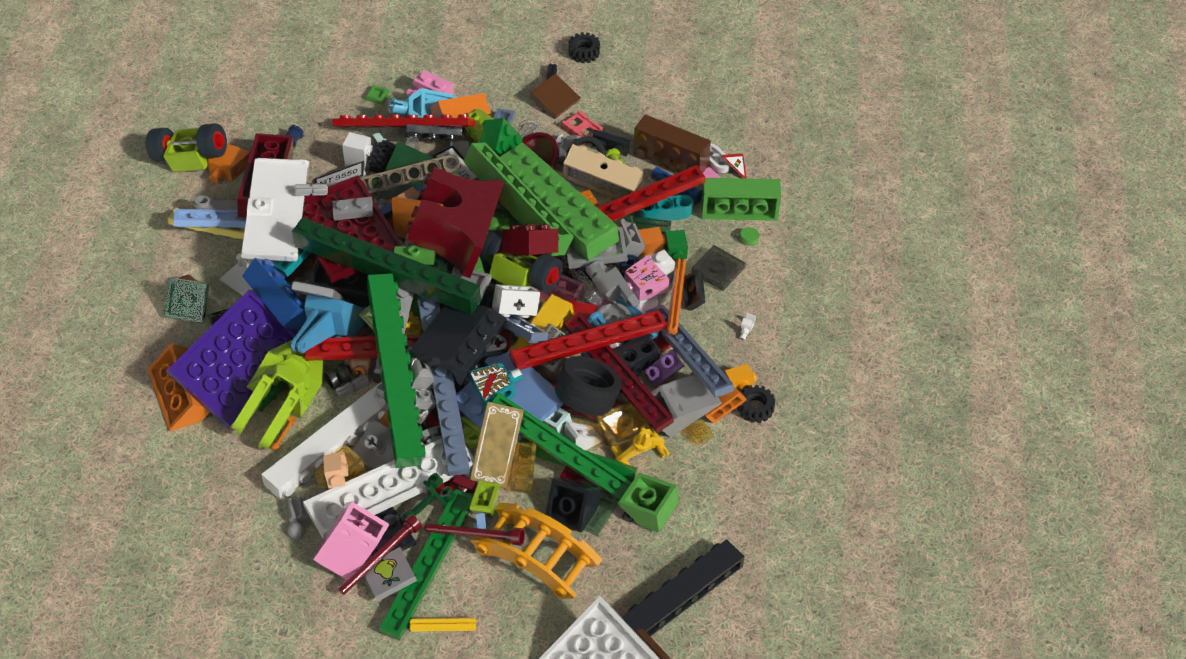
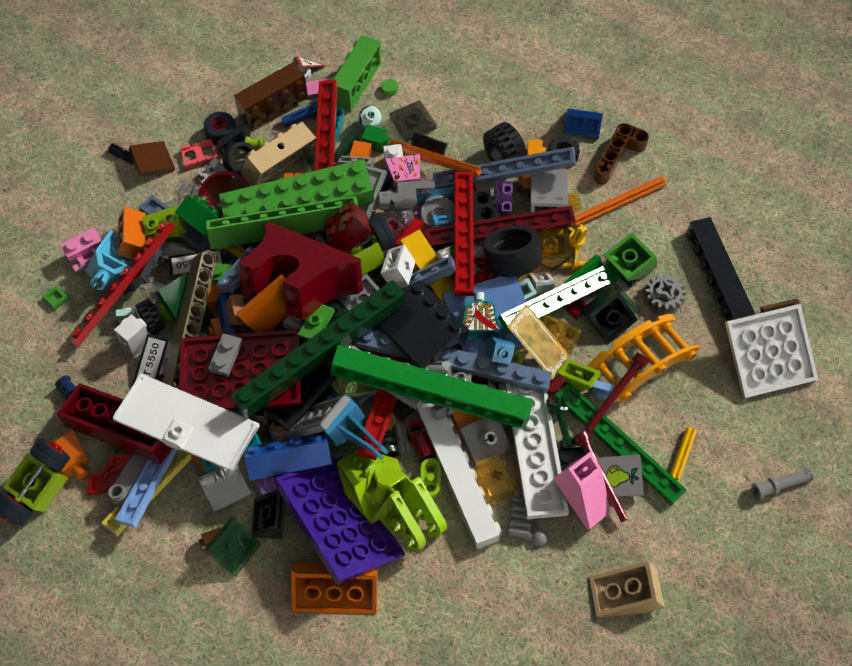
camera: 65 degrees left, 10 degrees up
light grey piece [294,184,328,196] -> none
light nougat brick [323,452,349,489] -> none
black tyre [568,32,600,64] -> none
white piece [739,313,756,340] -> none
none -> red tile [87,454,132,495]
none -> black wheel [204,111,236,145]
none -> light aqua head [358,106,382,130]
none -> dark red piece [407,420,436,462]
none -> lime plate [420,458,441,499]
none -> black tyre [483,122,527,162]
none -> dark azure brick [486,336,515,364]
none -> blue bracket [564,108,603,138]
none -> orange axle [574,176,667,226]
none -> tan slope [589,560,665,618]
none -> reddish brown beam [594,123,649,184]
none -> light grey gear [644,273,687,313]

